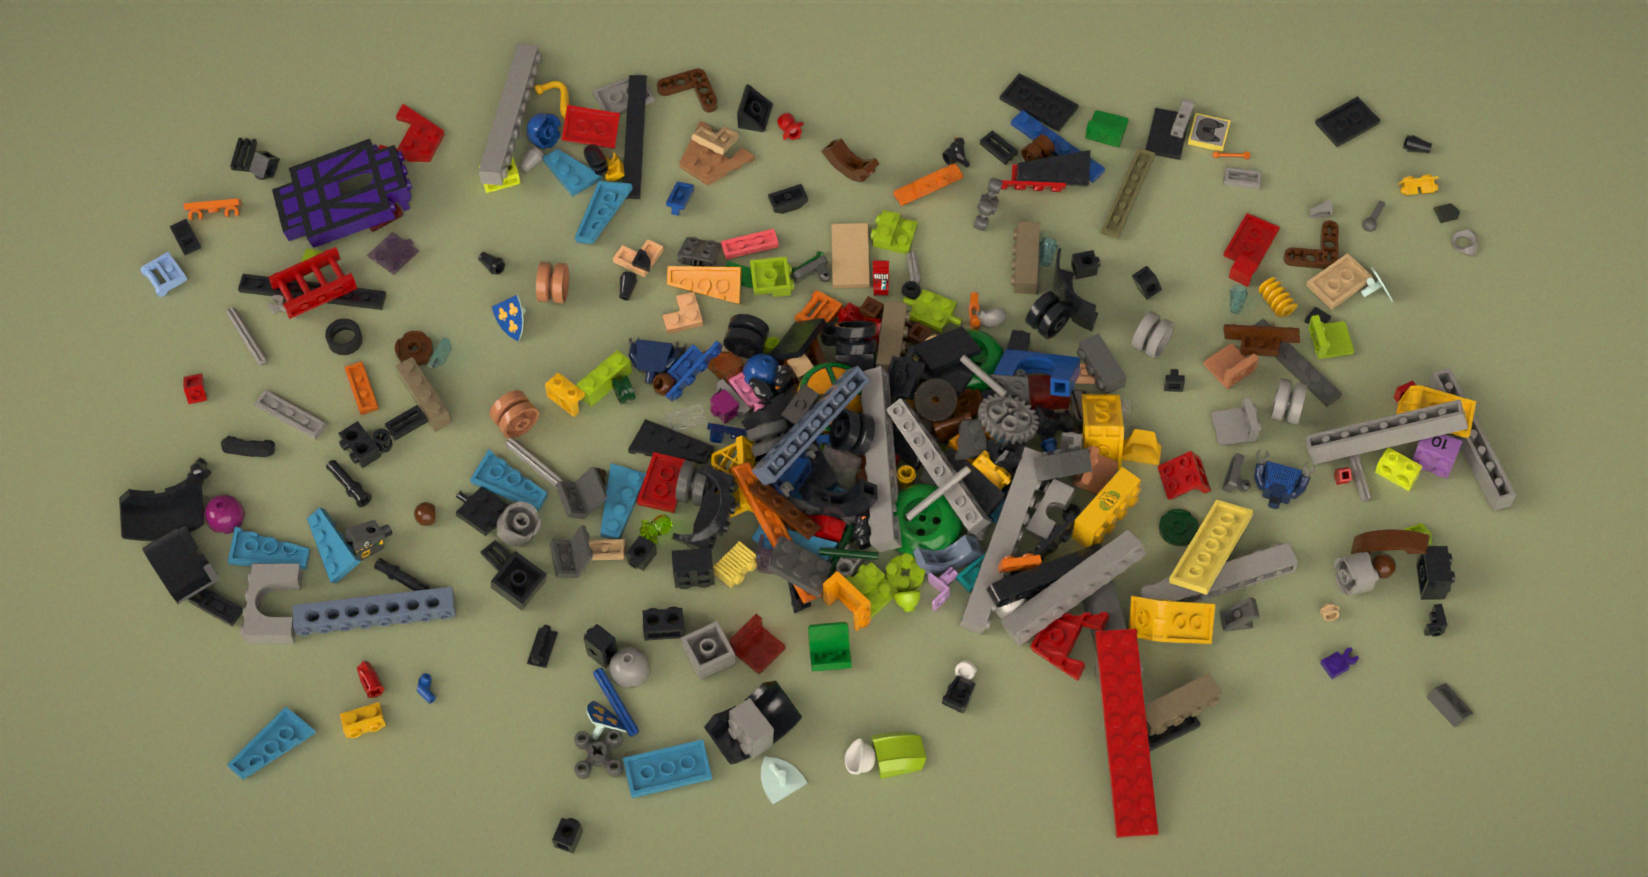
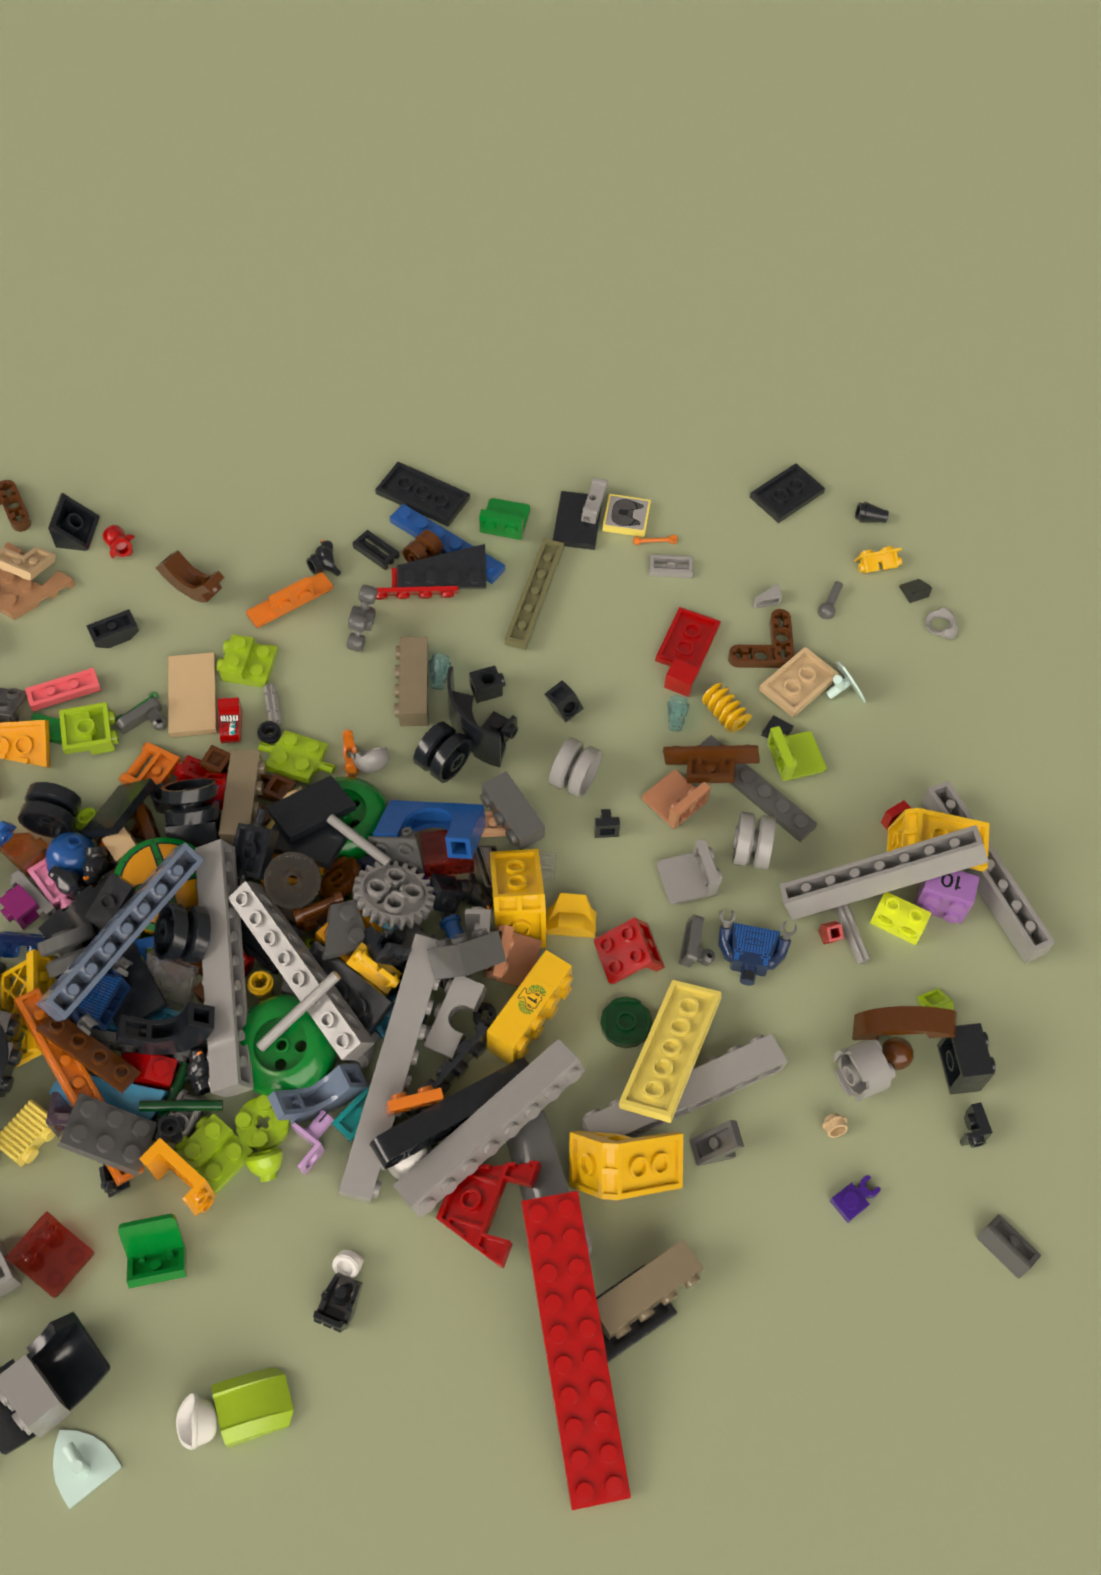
camera: 10 degrees left, 0 degrees up
black brick [1007,329,1031,351] -> none
none -> black plate [155,1115,186,1143]
none -> black bracket [481,711,518,743]

